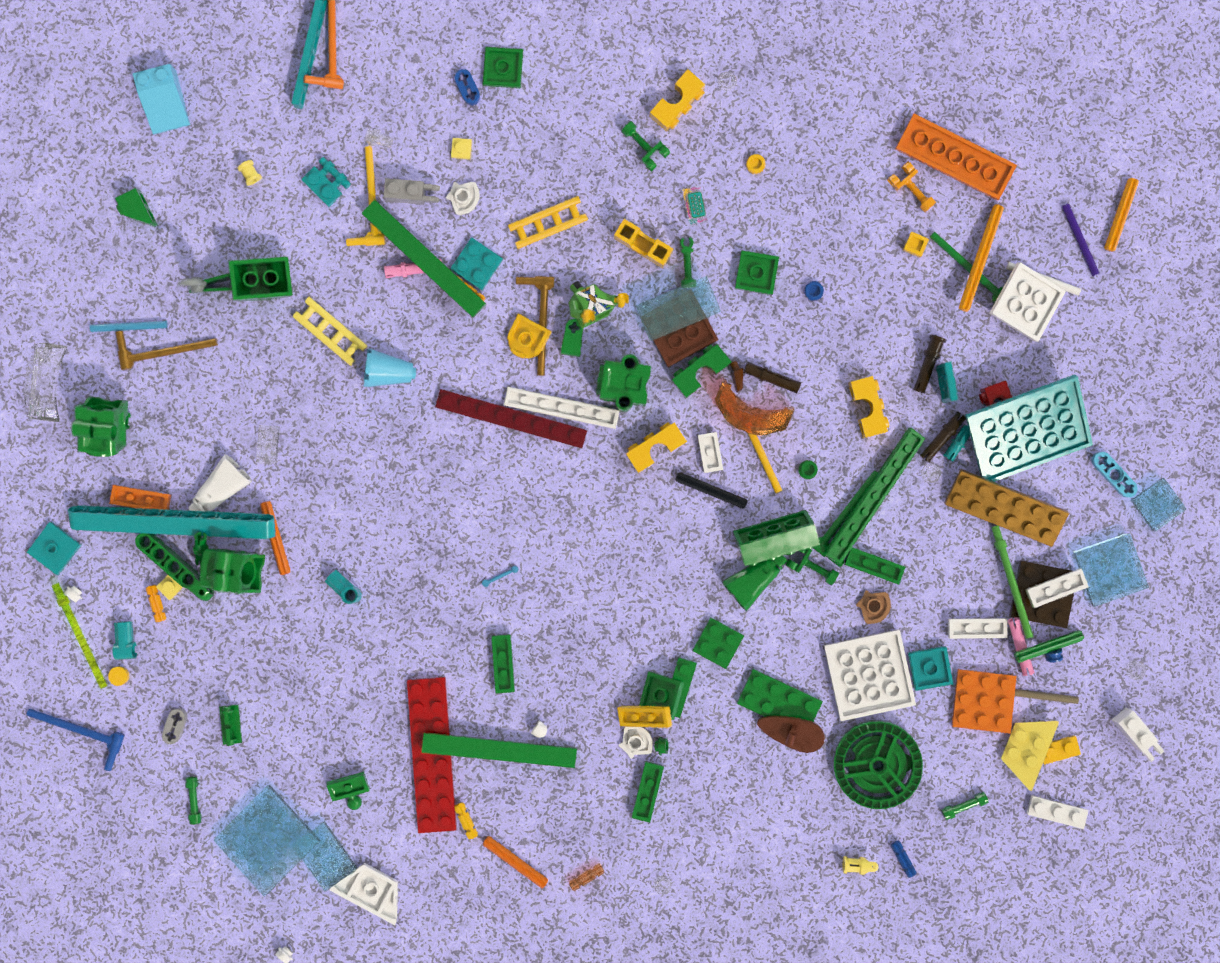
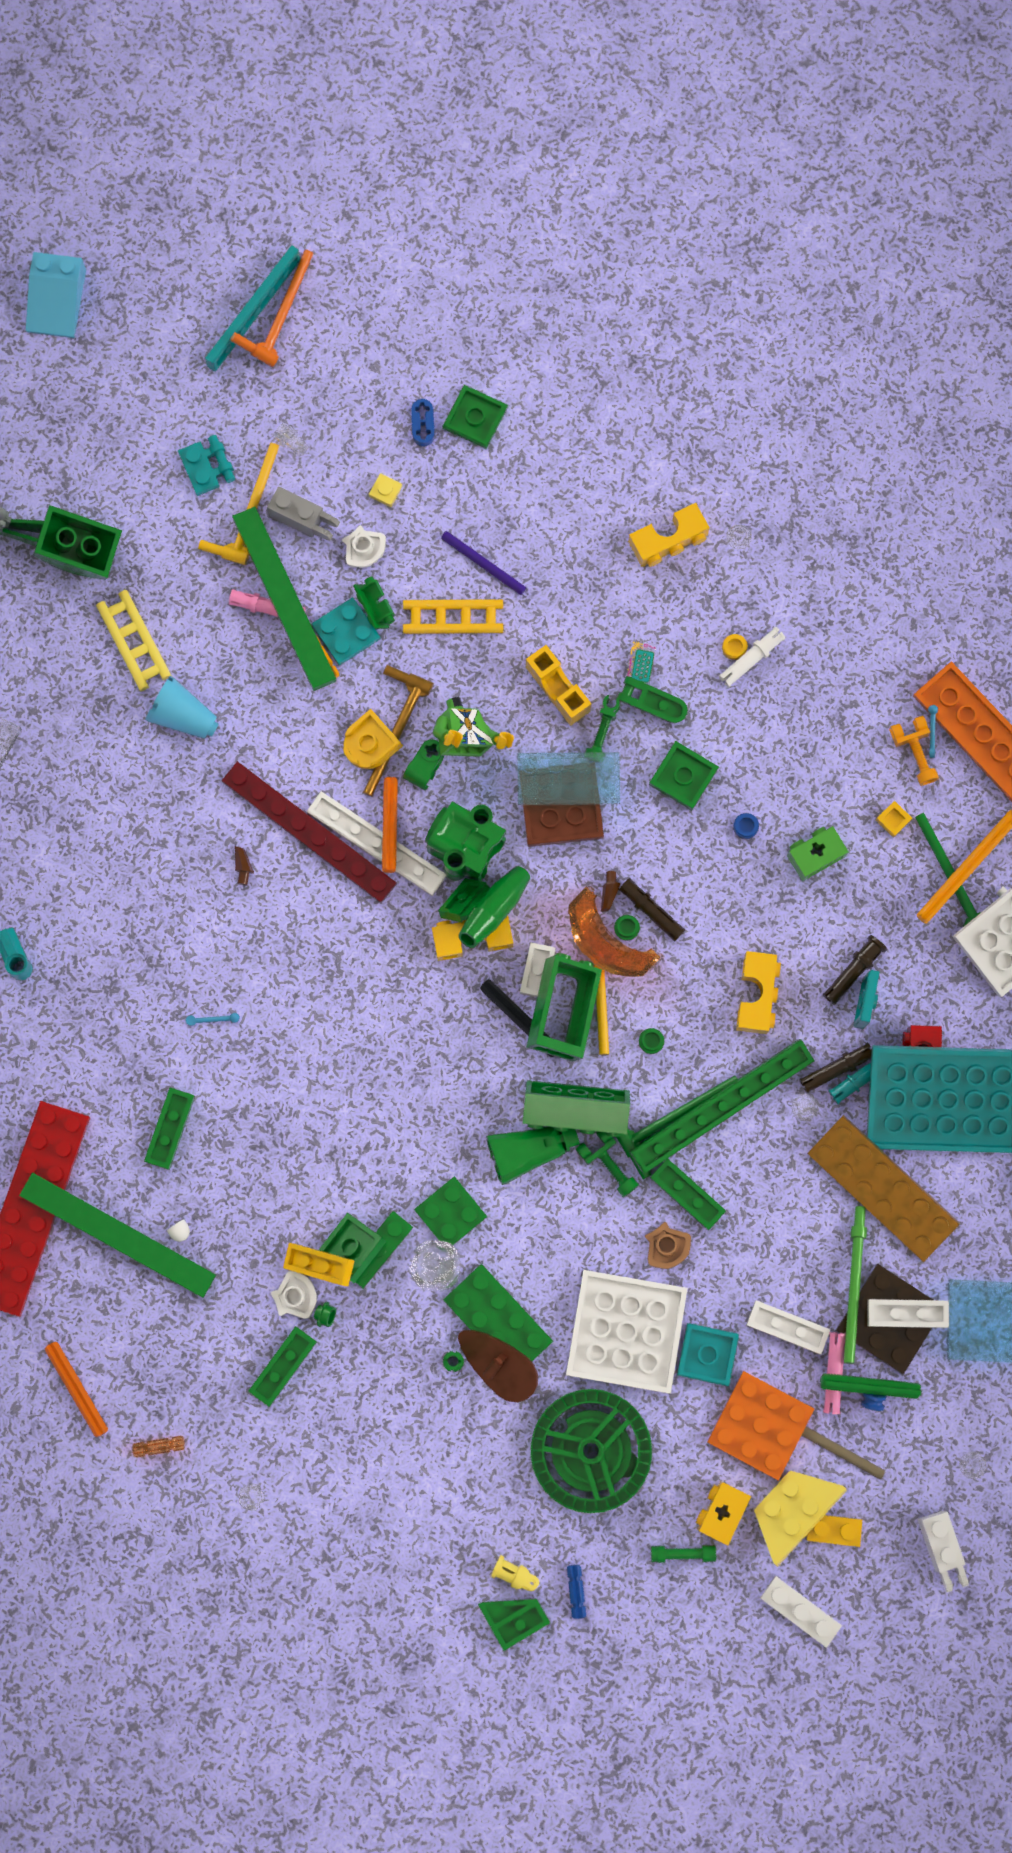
camera: 25 degrees right, 10 degrees down
light yellow bush [237,160,262,186] -> none
yellow axle [455,802,478,840] -> none
green bar [621,121,670,172] -> none
green arch [672,344,731,399] -> none
none -> reddish brown bar [235,846,254,886]
none -> green hinge [353,576,395,629]
none -> orange axle [382,777,398,873]
none -> clear cone [410,1240,460,1291]
none -> green plate [438,866,530,948]
none -> dark purple bar [441,531,527,595]
none -> green pin [443,1351,464,1372]
none -> green wing [478,1599,550,1651]
none -> green piece [526,953,602,1062]
none -> green plate [614,915,640,941]
none -> green plate [616,676,688,723]
none -> yellow brick [695,1481,751,1546]
none -> white pin [719,627,785,688]
none -> bright green brick [787,826,849,882]
none -> dark azure hinge [928,705,938,758]

